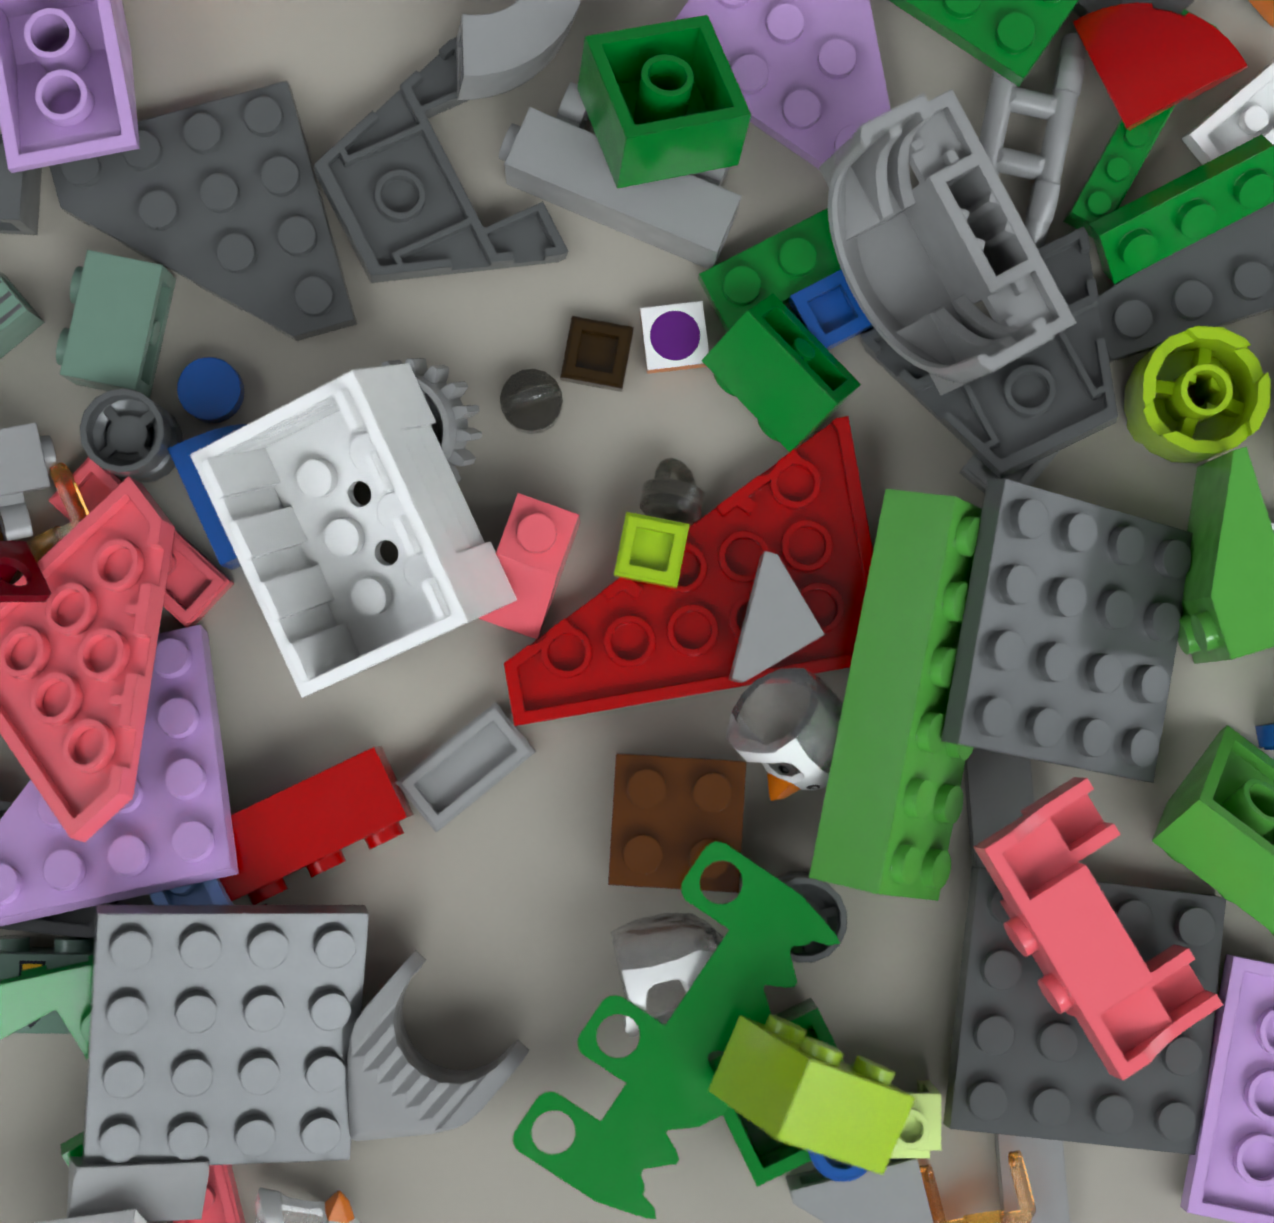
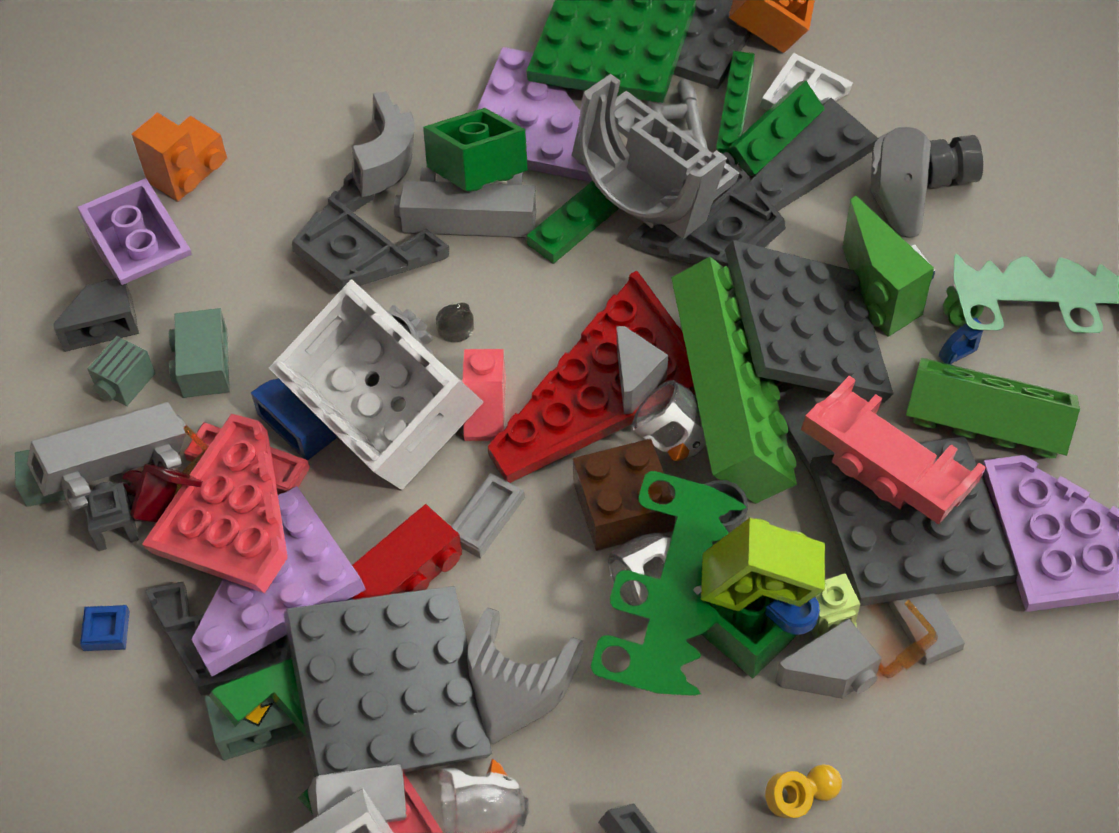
camera: 10 degrees left, 30 degrees down
dark grey plate [49,80,357,341] -> none
dark grey wheel [79,388,183,483] -> none
blue tile [177,357,244,423] -> none
dark brown tile [560,316,634,392] -> none
lime tile [614,512,690,589] -> none
tile [640,301,709,374] -> none
clear smoke tile [640,458,705,524] -> none
green brick [701,293,861,453] -> none
blue plate [788,270,873,350] -> none
red brick [1072,3,1248,131] -> none
lime brick [1124,326,1271,463] -> none

